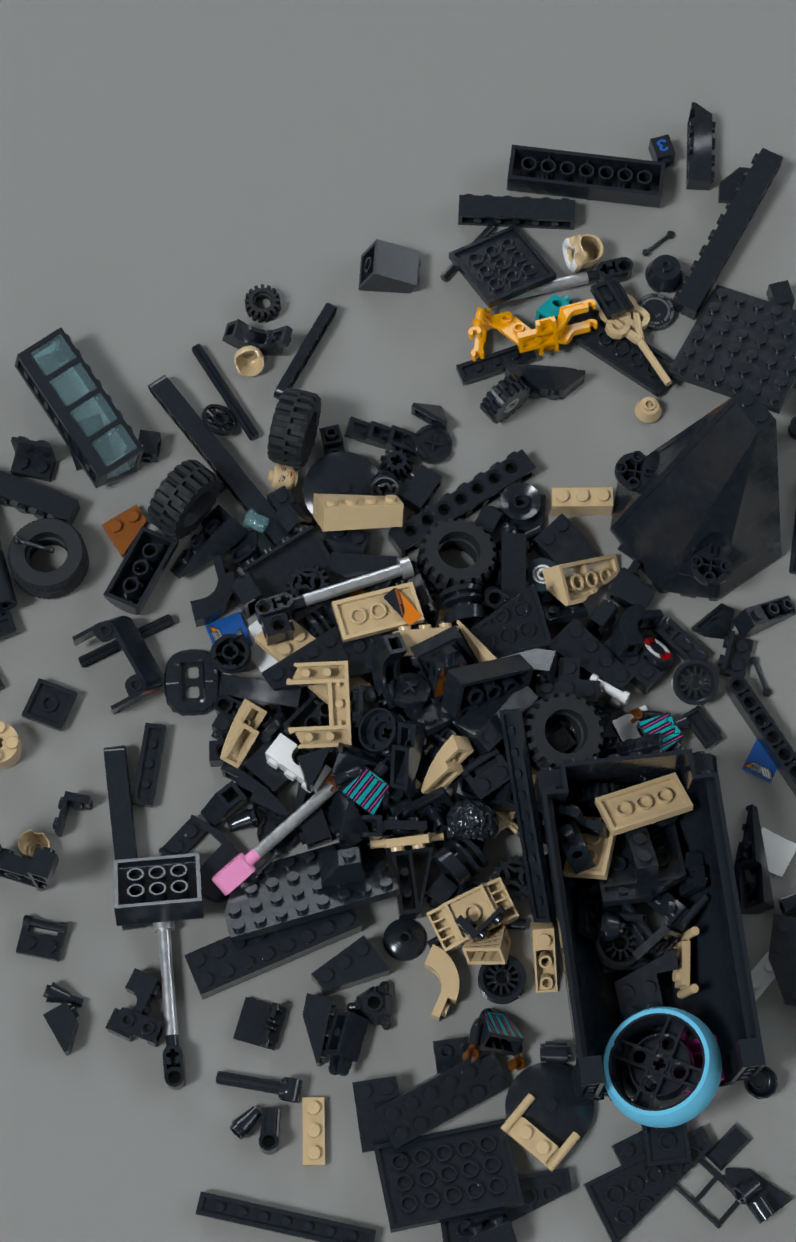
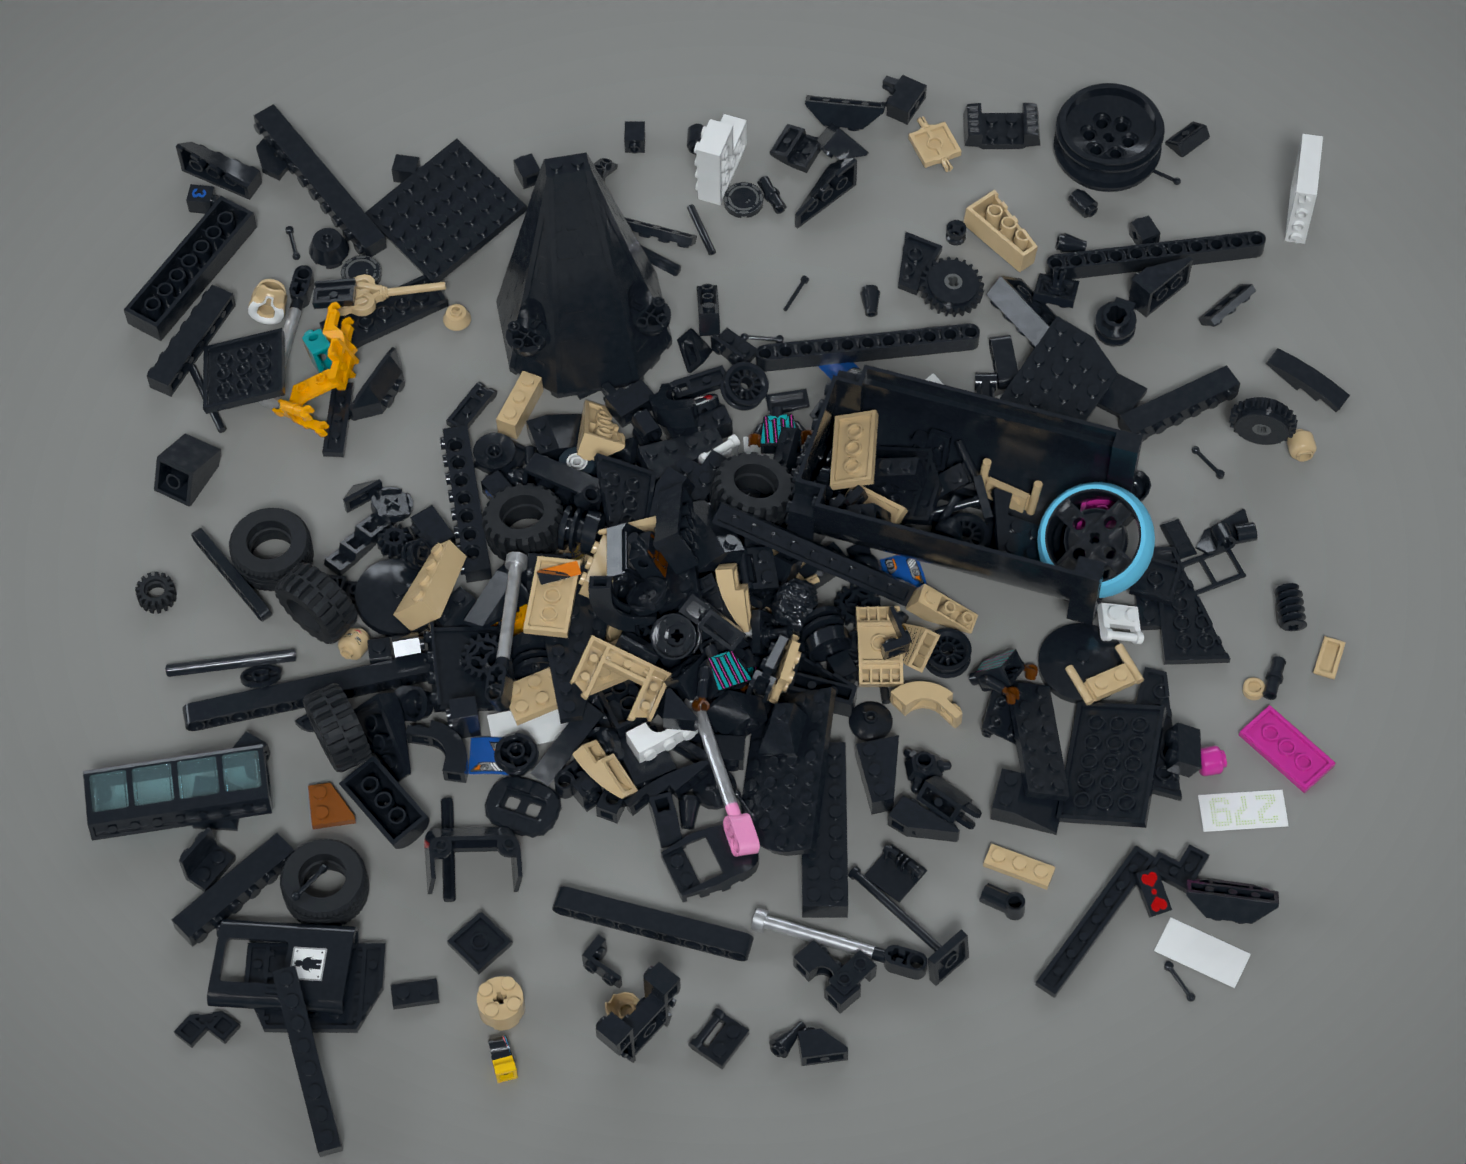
camera: 65 degrees left, 10 degrees down
black slope [113,853,204,926] -> none
black plate [132,723,167,808] -> none
black axle [216,1071,303,1103] -> none
black arch [222,319,293,356] -> none
black cone [229,1106,262,1140] -> none
tan hair [234,345,264,377] -> none
clear light blue bush [243,508,270,534] -> none
black brick [261,612,295,646] -> none
black wheel [480,373,531,424] -> none
black brick [540,1041,572,1064] -> none
none -> black tyre [229,508,314,591]
none -> black plate [446,382,497,429]
none -> black tile [848,866,969,986]
none -> white plate [1097,603,1144,645]

